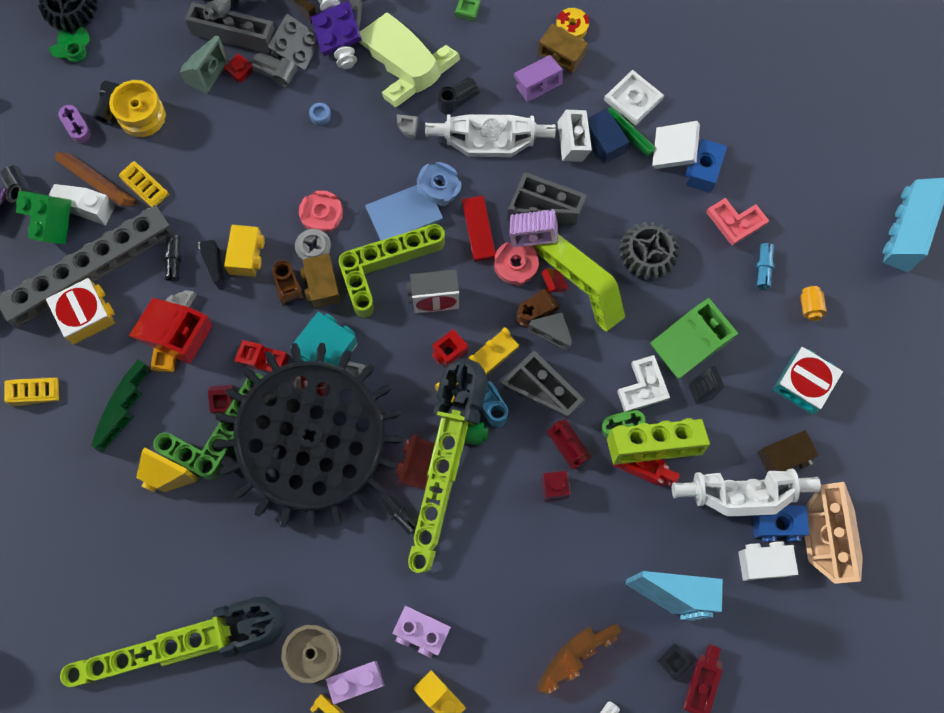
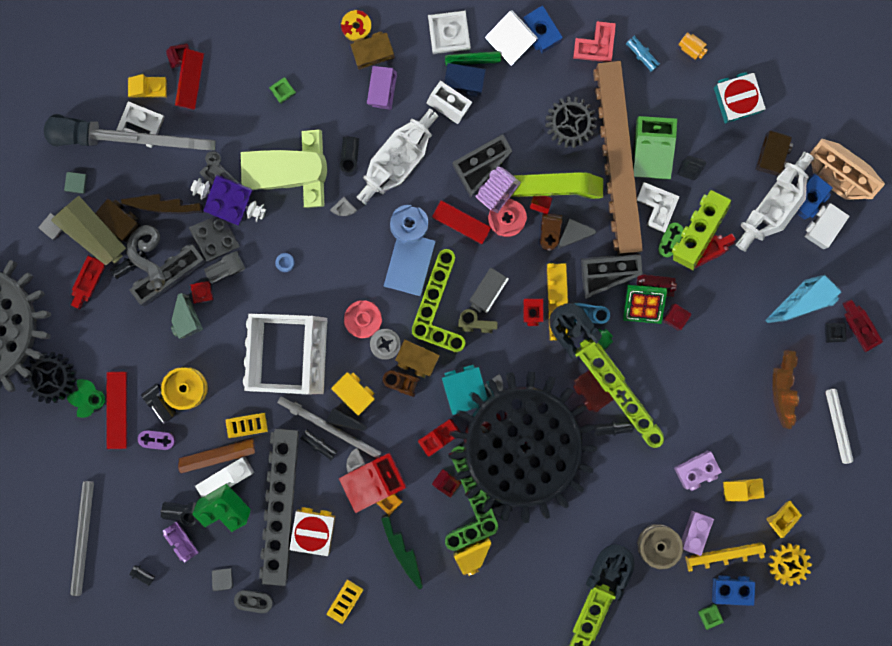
camera: 50 degrees left, 15 degrees up
none -> red tile [107,372,127,449]
none -> white windscreen [243,314,327,394]
none -> light grey bar [277,396,381,459]
none -> olive plate [458,309,497,333]
none -> medium nougat brick [593,61,643,255]
none -> tile [623,285,667,324]

